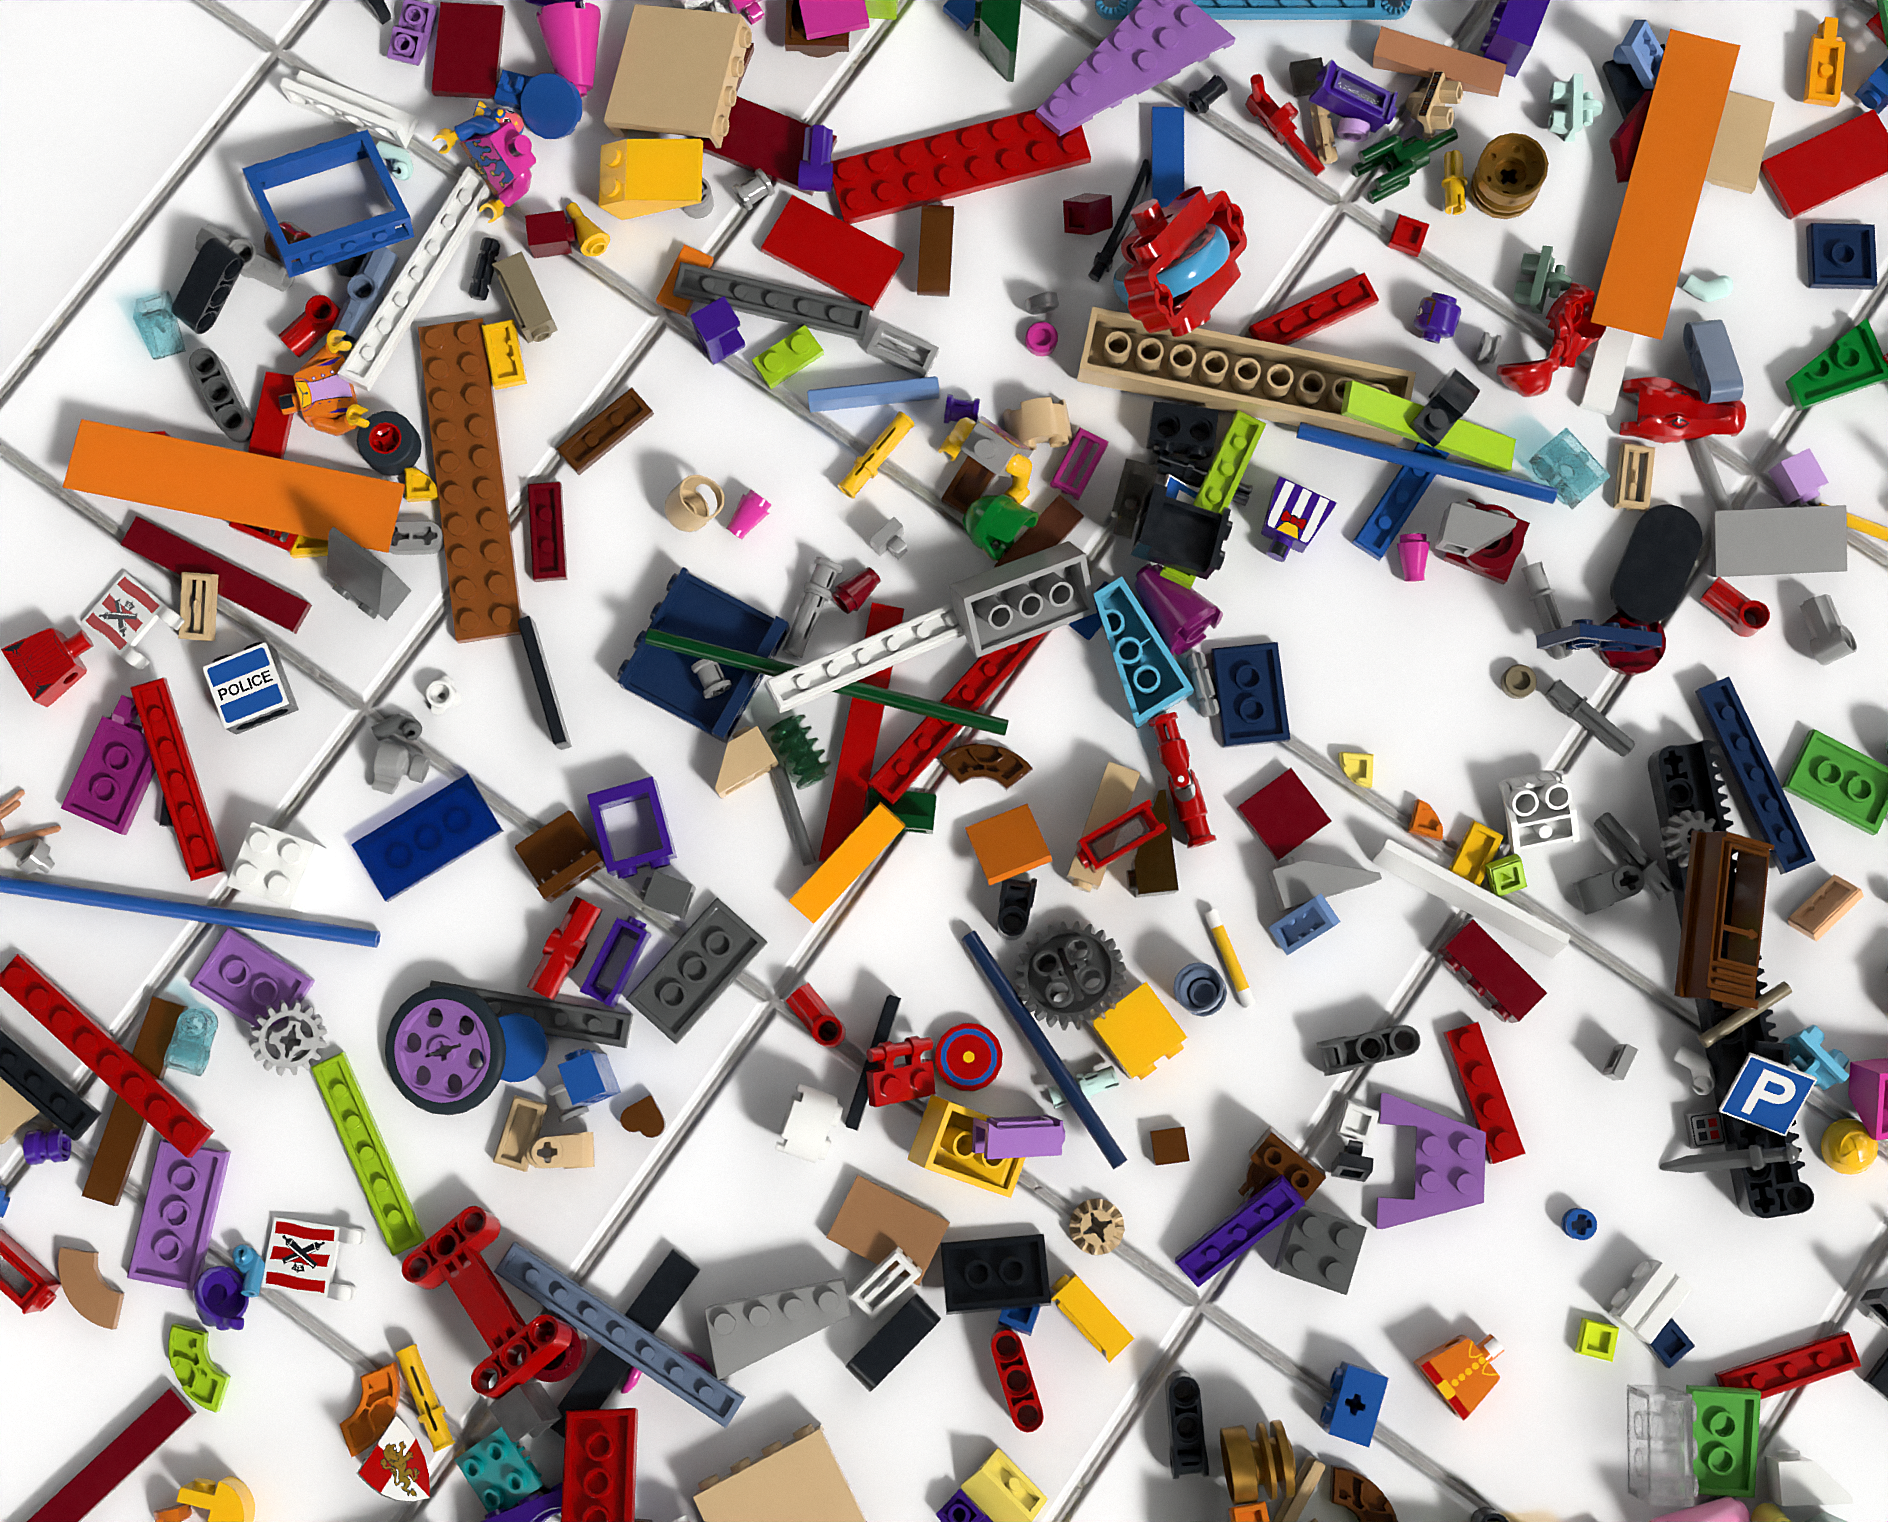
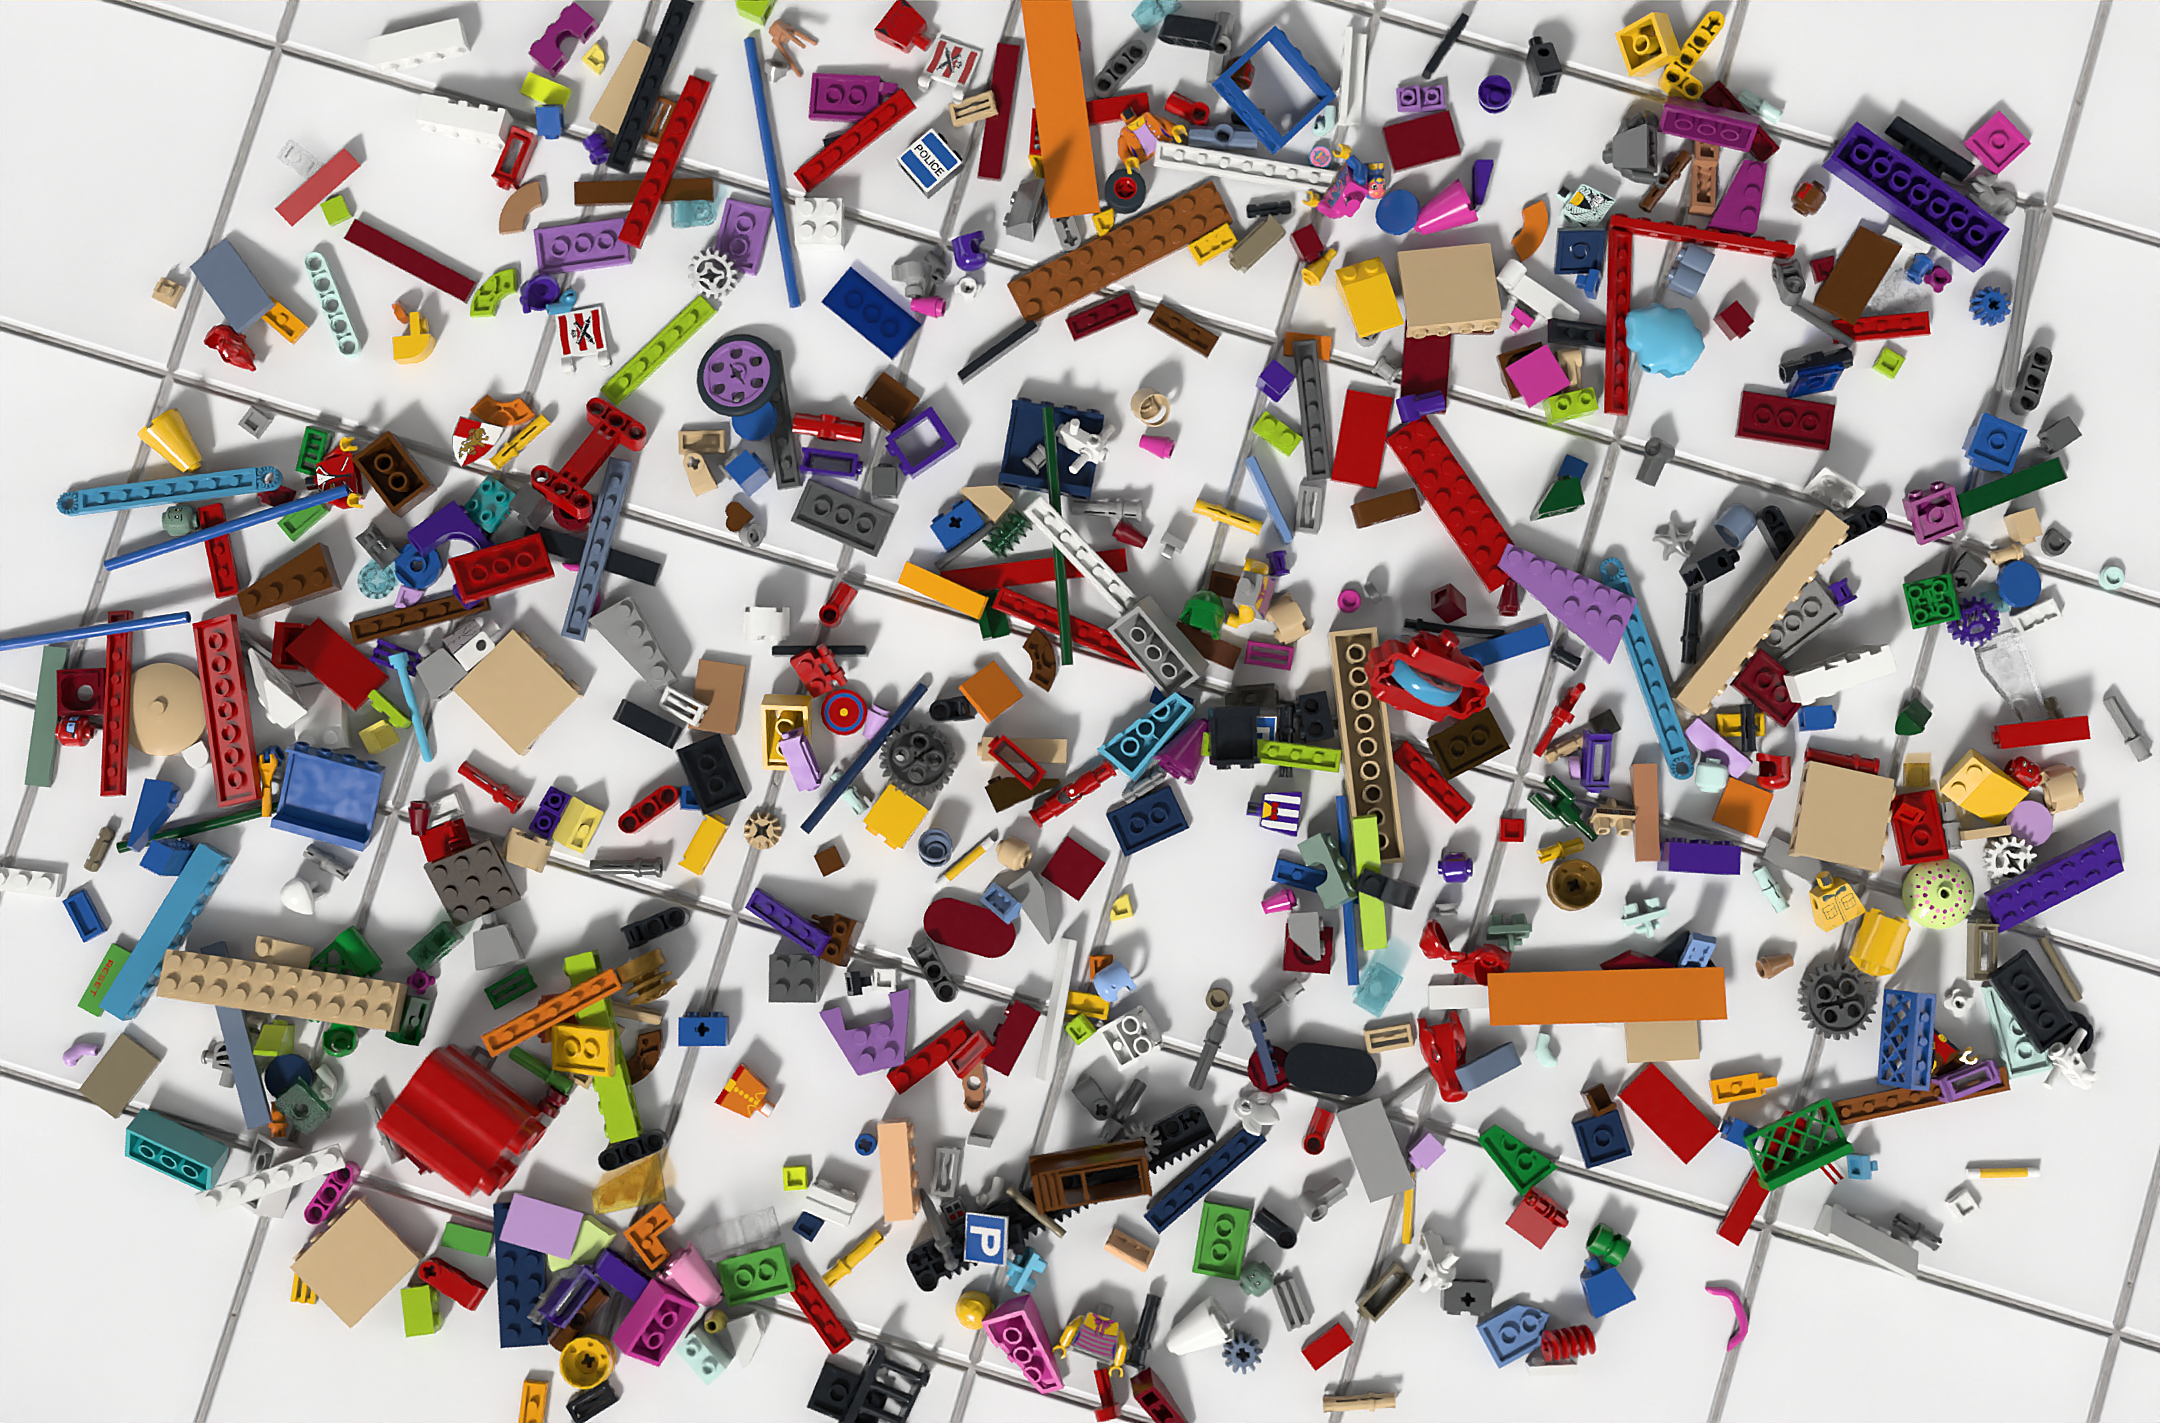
camera: 75 degrees right, 5 degrees up
blue tile [494,70,533,110] -> none
none -> dark grey pin [589,857,663,878]
none -> dark orange tile [643,96,677,146]
none -> light grey tile [738,524,763,547]
none -> yellow pin [821,1228,885,1288]
none -> lavender cone [862,704,890,740]
none -> light nougat brick [877,1118,921,1222]
none -> dark pink cone [910,296,946,319]
none -> dark red tile [923,898,1016,958]
none -> blue brick [930,500,985,552]
none -> light grey tile [930,1146,961,1198]
none -> red tile [946,1029,995,1079]
none -> dark purple helmet [951,230,988,272]
none -> nougat piece [962,1061,986,1113]
none -> tan head [996,836,1032,871]
none -> white piece [1056,419,1115,474]
none -> light blue helmet [1093,960,1138,1002]
none -> white plate [1233,1091,1280,1136]
none -> black piece [1251,1207,1297,1249]
none -> sand green arch [1297,833,1358,909]
none -> tile [1308,146,1332,169]
none -> dark brown plate [1425,707,1510,781]
none -> dark red cone [1497,581,1521,617]
none -> reddish brown panel [1580,1083,1617,1117]

